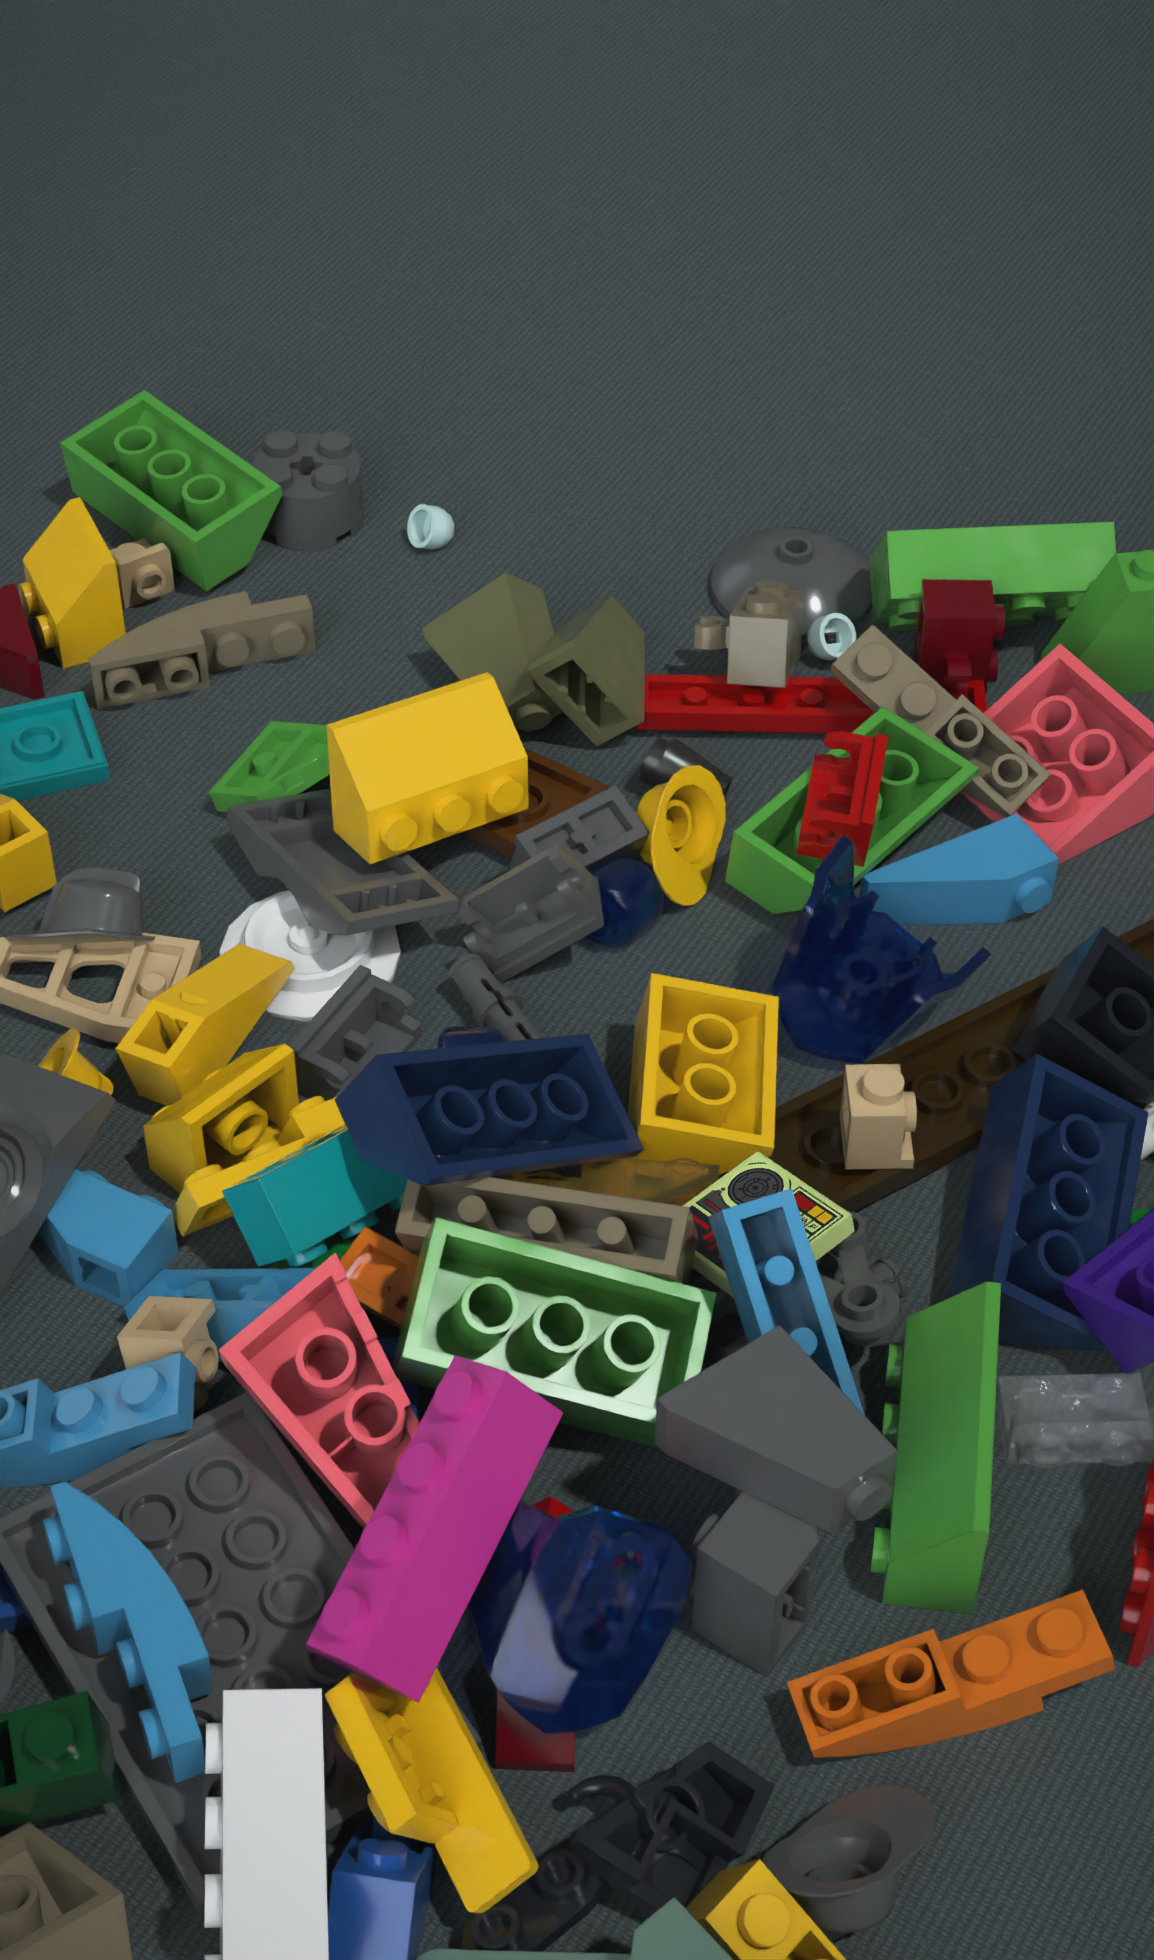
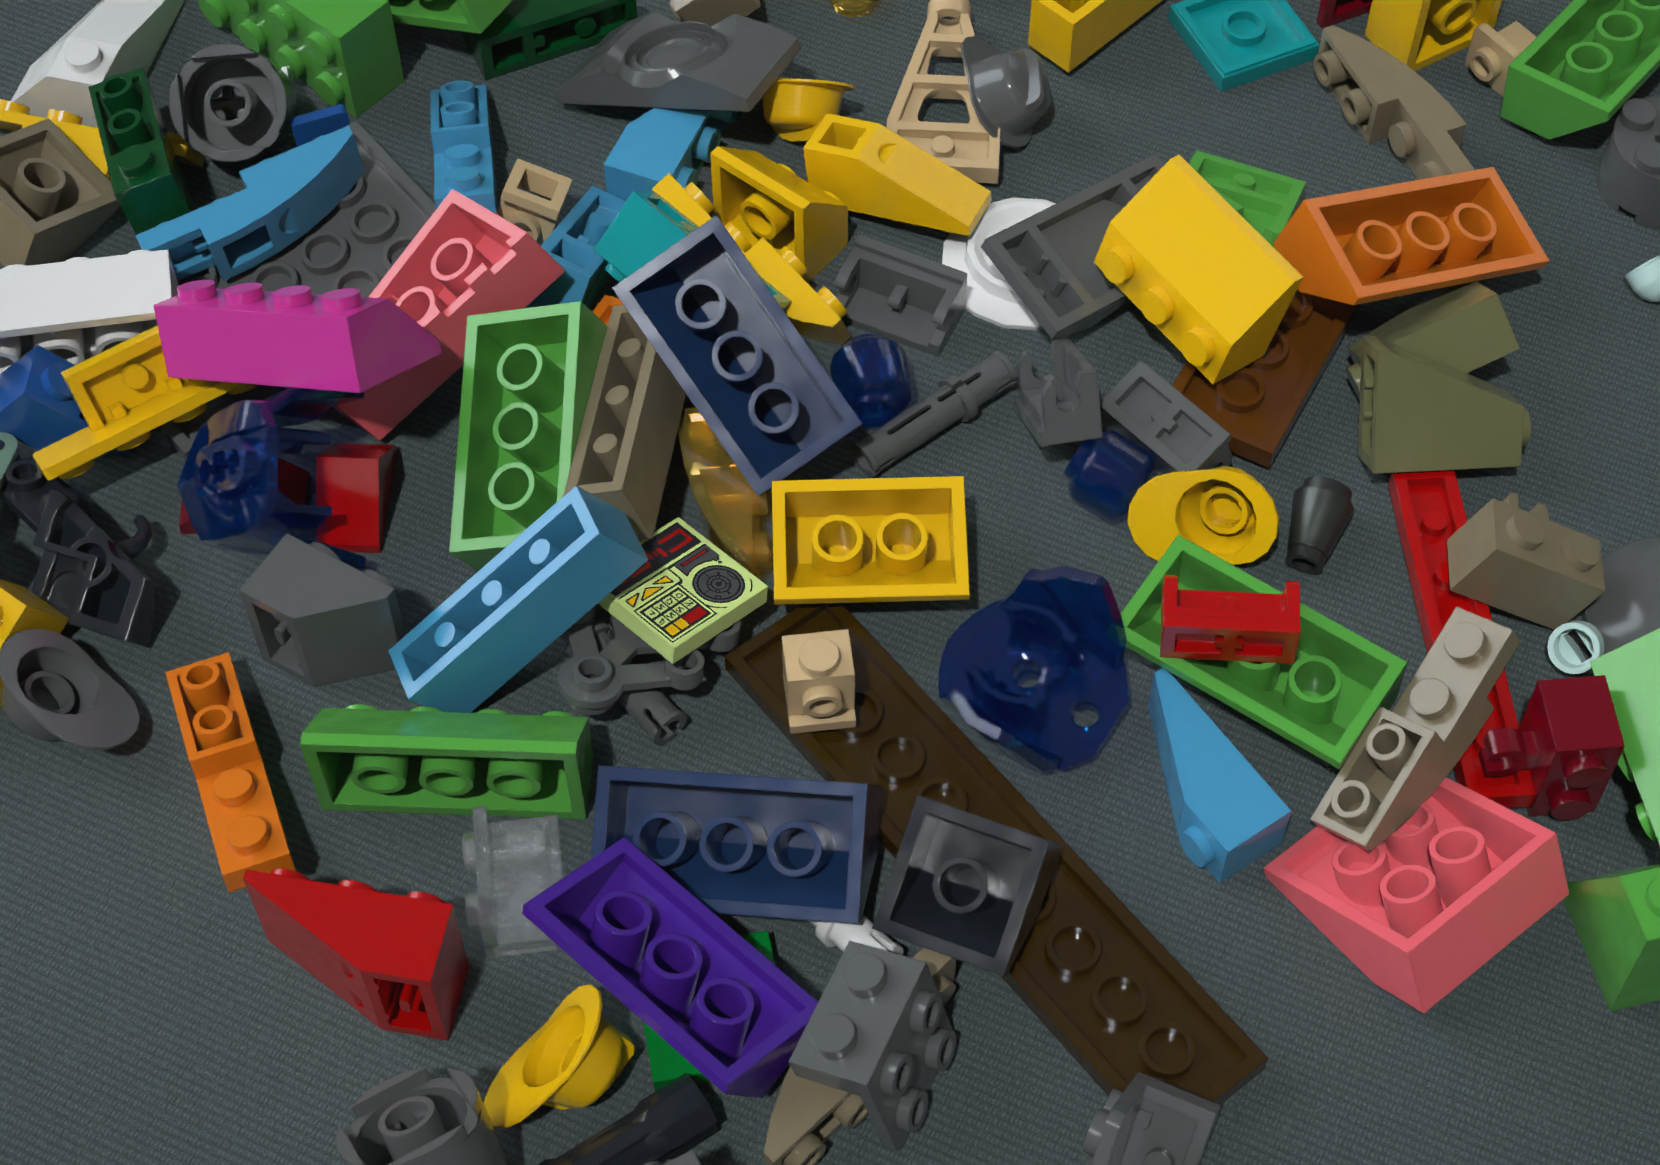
camera: 85 degrees right, 10 degrees up
dark grey slope [655,1325,898,1534] -> none
none -> orange slope [1273,167,1550,305]

